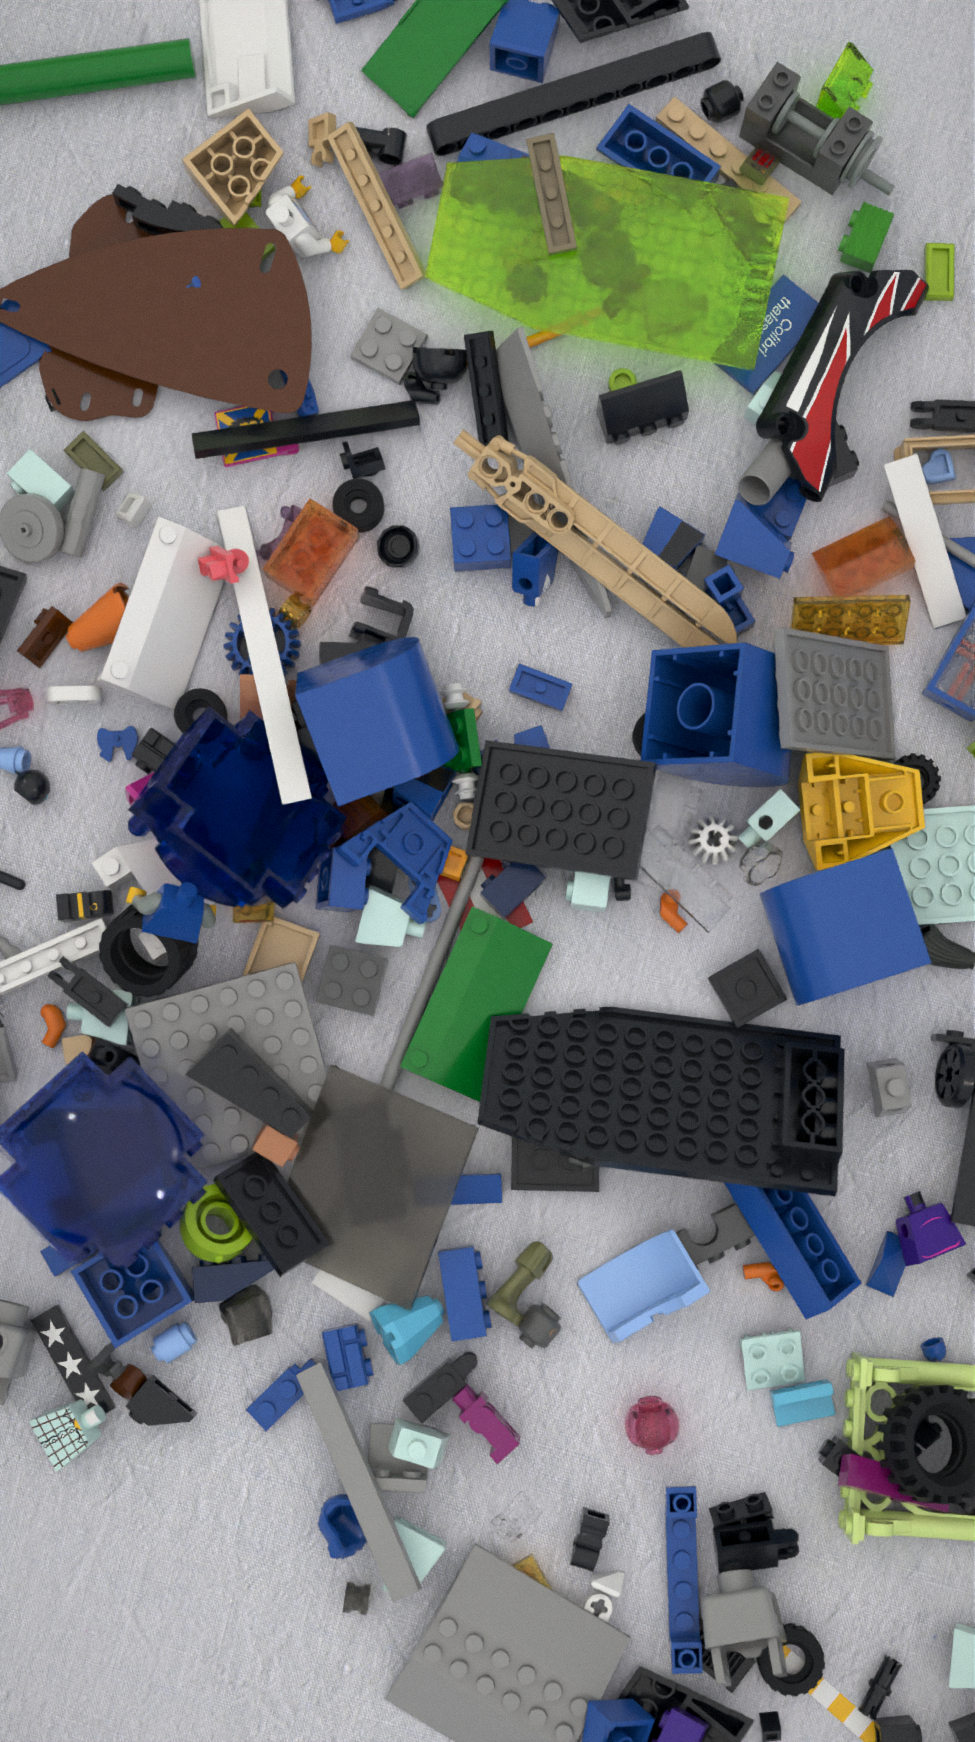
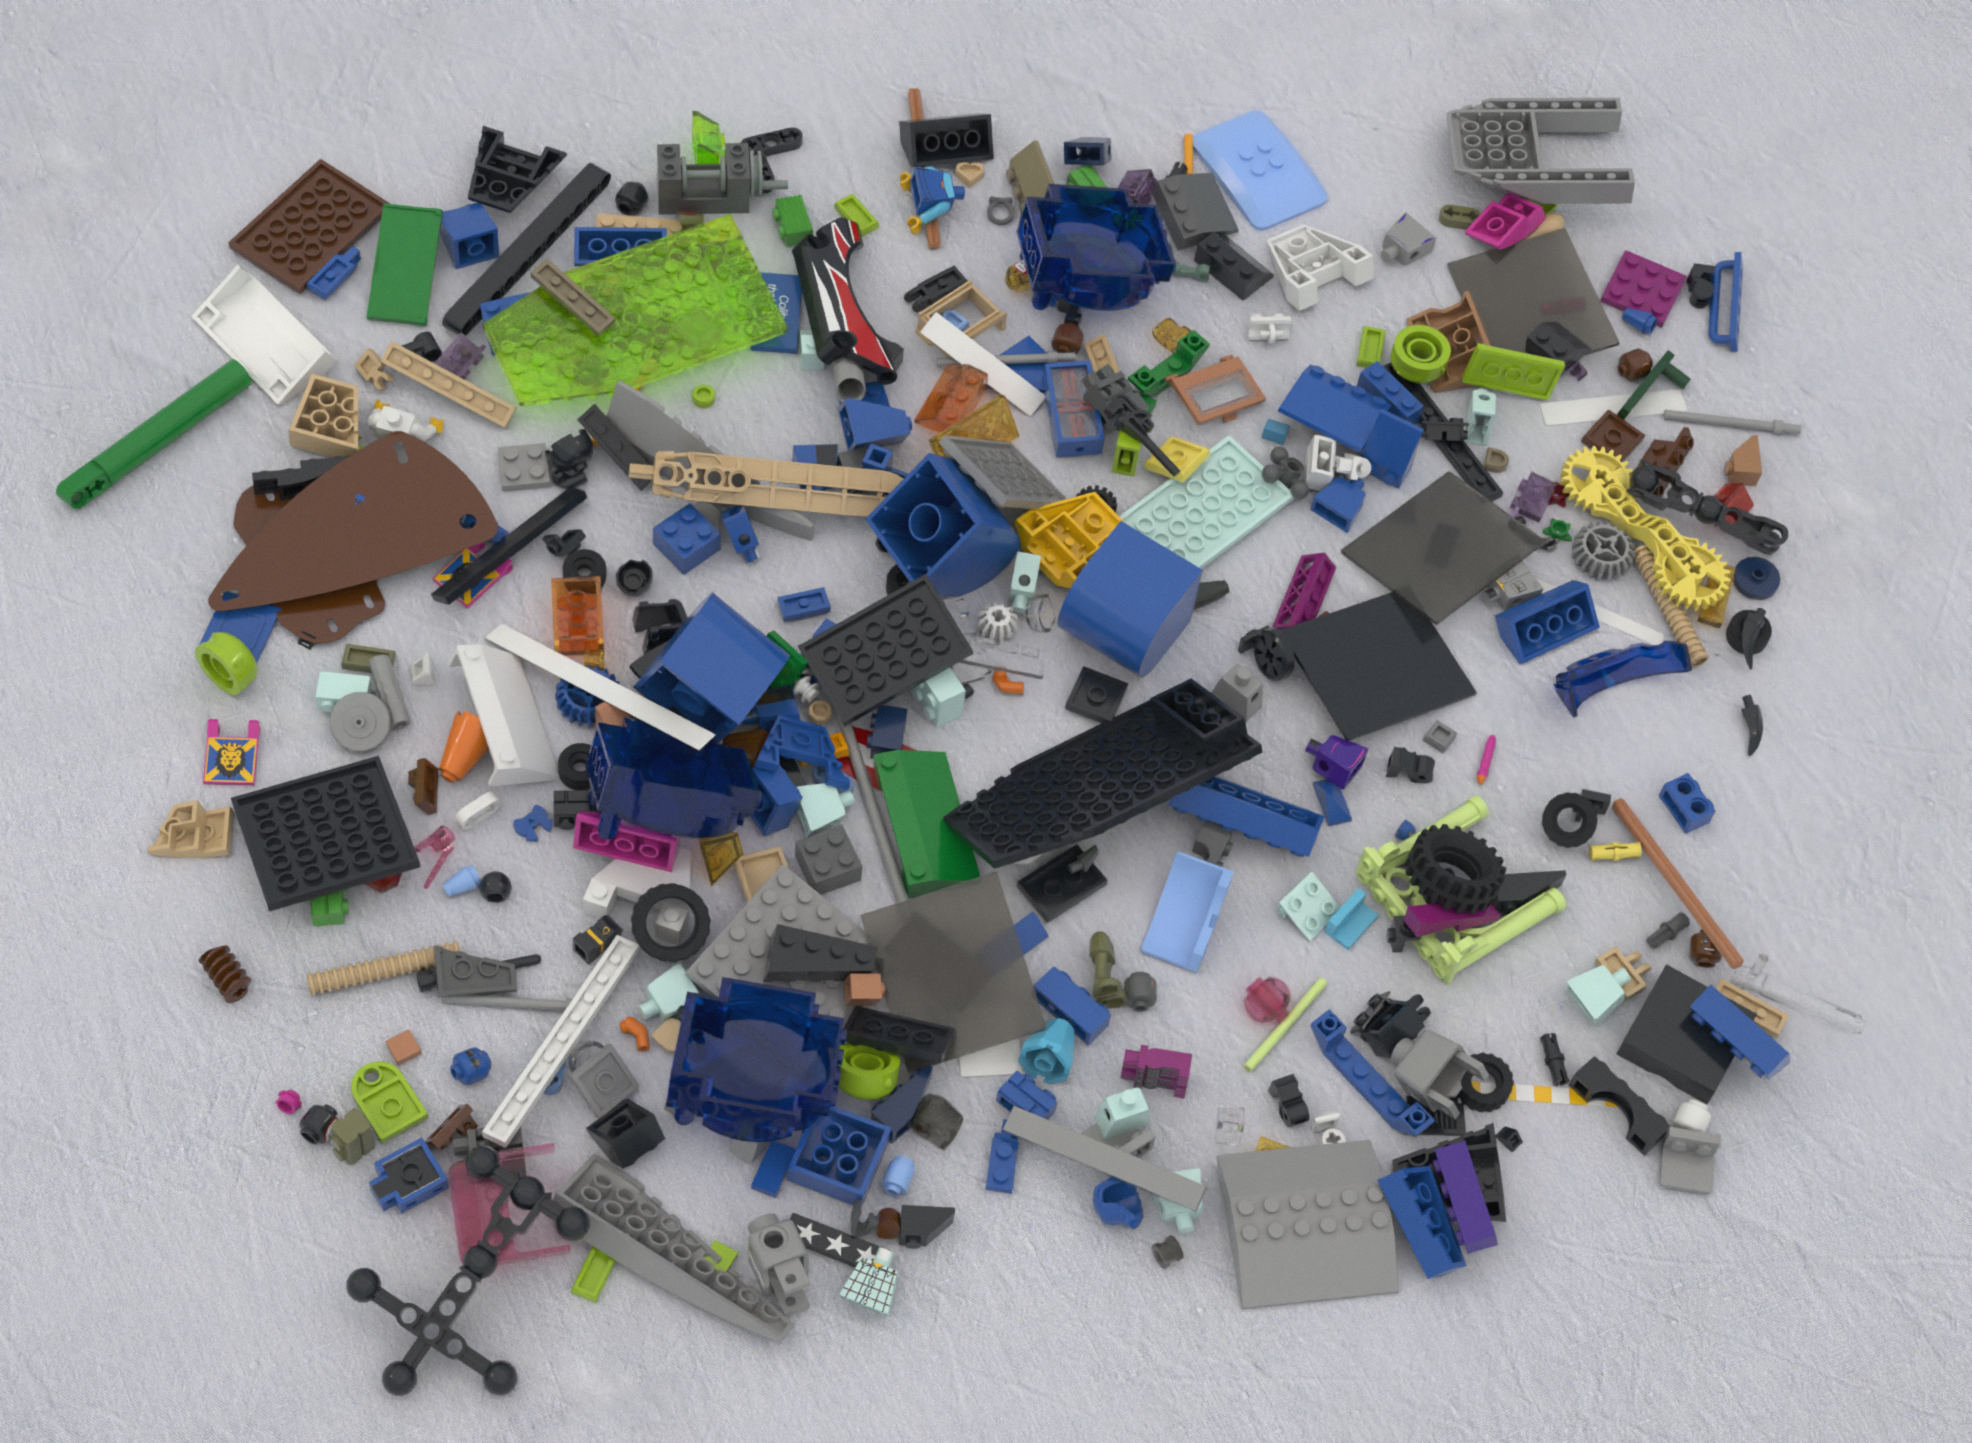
camera: 50 degrees left, 25 degrees down
black hinge [48,956,129,1027] -> none
blue torso [125,882,217,944] -> none
coral hips [198,546,249,584] -> none
clear purple piece [255,504,303,561] -> none
black hinge [402,1351,478,1424] -> none
black slope [596,370,689,445] -> none
orange arm [742,1262,784,1291] -> none
none -> black beam [741,127,803,193]
none -> yellowish green piece [1244,978,1327,1072]

